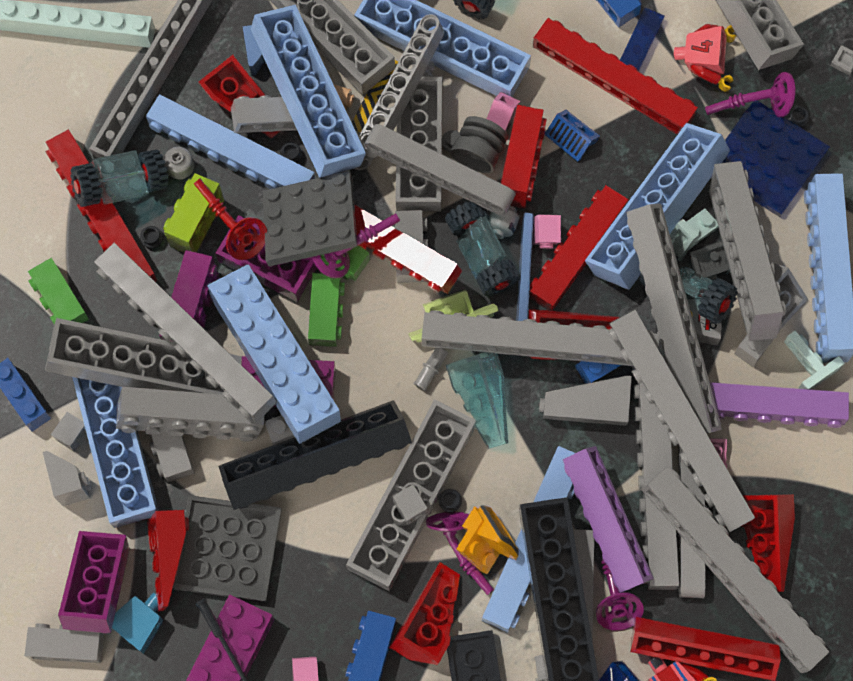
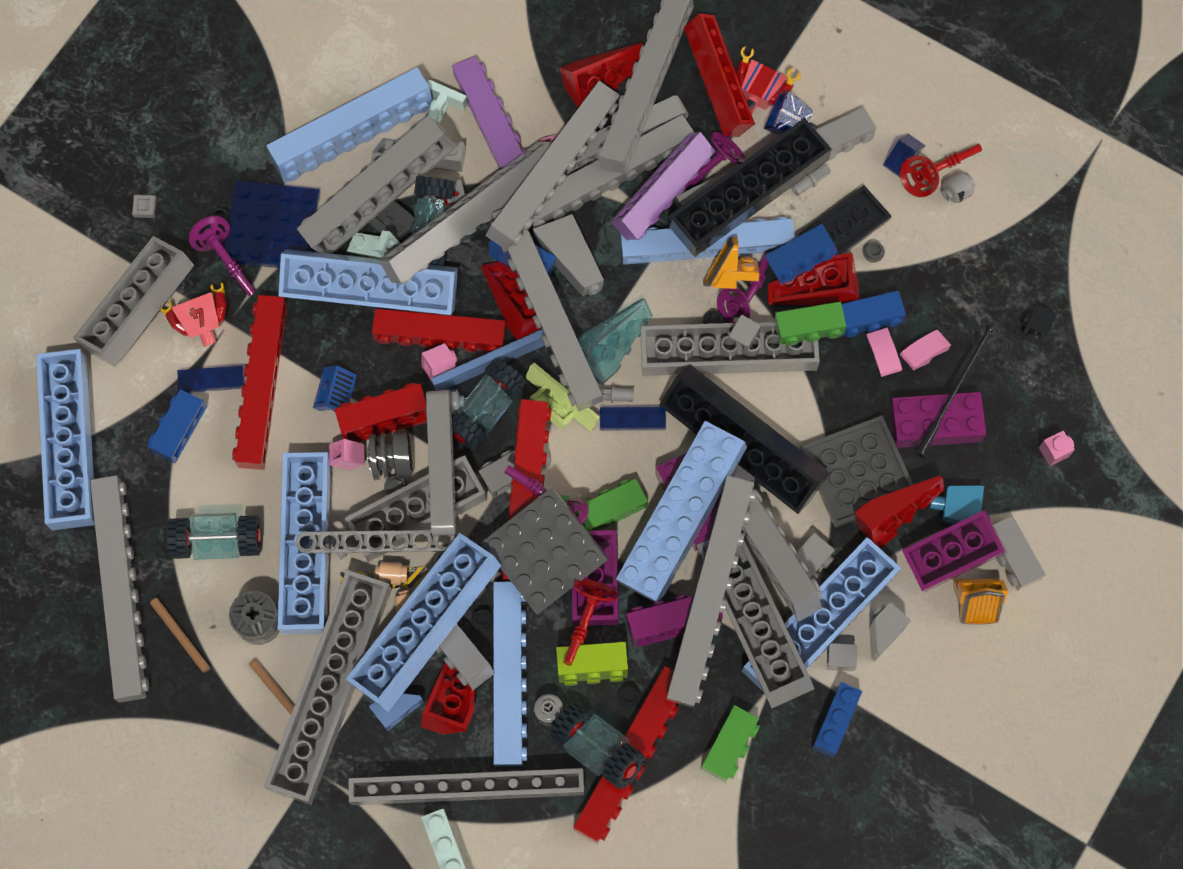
camera: 120 degrees left, 0 degrees up
none -> light nougat brick [375,562,408,585]
none -> clear blue tile [600,407,666,431]
none -> blue brick [765,224,838,284]
none -> bright green brick [774,302,846,346]
none -> bright pink slope [866,328,902,377]
none -> light orange piece [953,578,1008,625]

